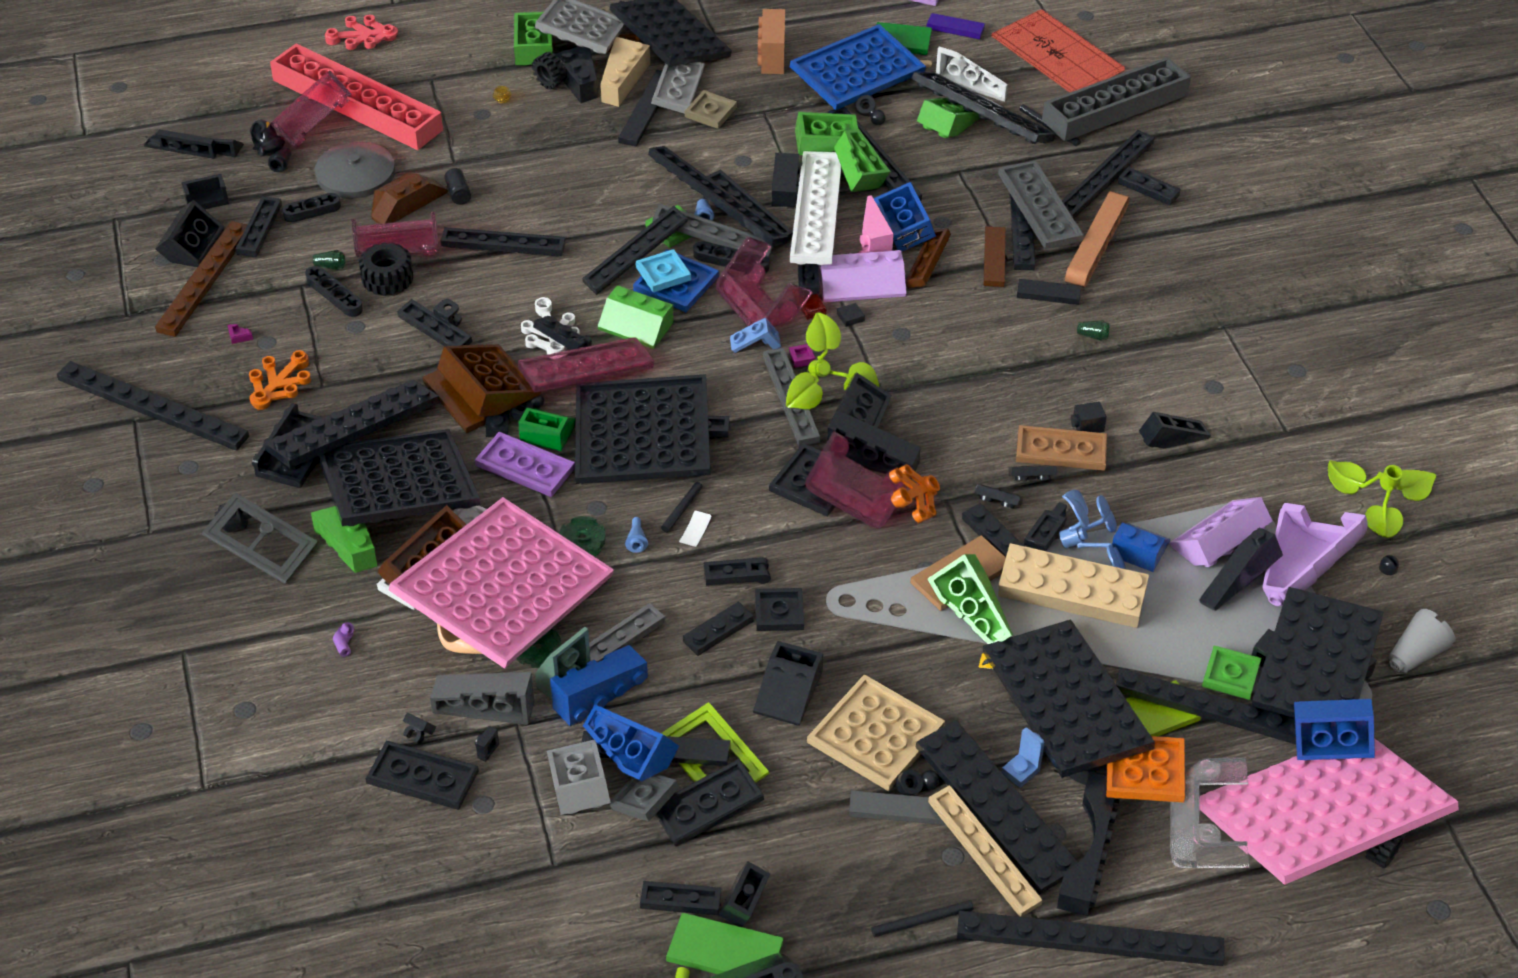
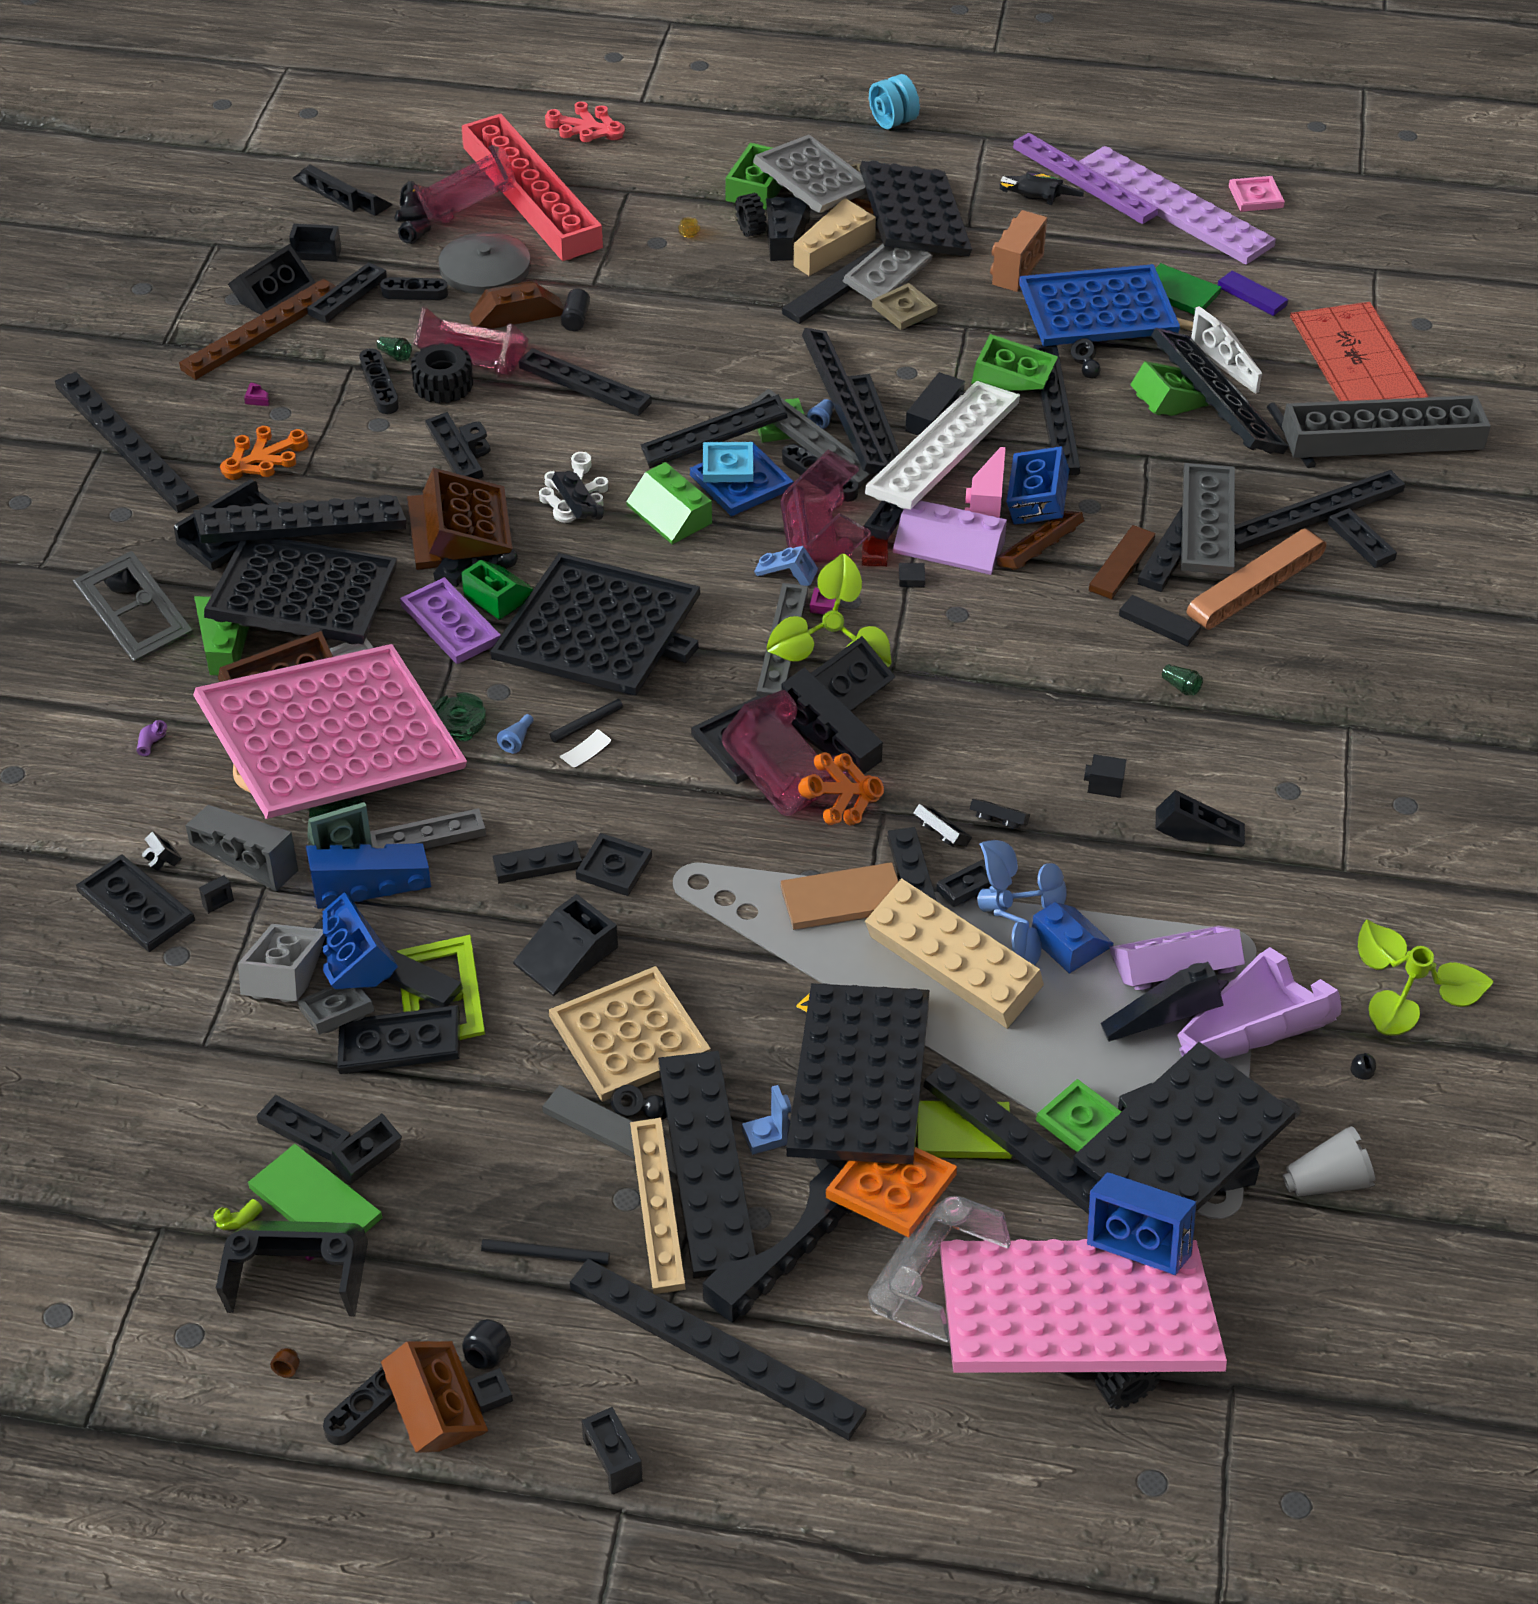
camera: 25 degrees right, 0 degrees up
clear pink plate [518,337,654,392] -> none
black plate [704,557,771,586] -> none
bright green wedge [834,129,891,192] -> none
bright green wedge [928,554,1013,644] -> none
medium nougat tile [1016,425,1107,471] -> none

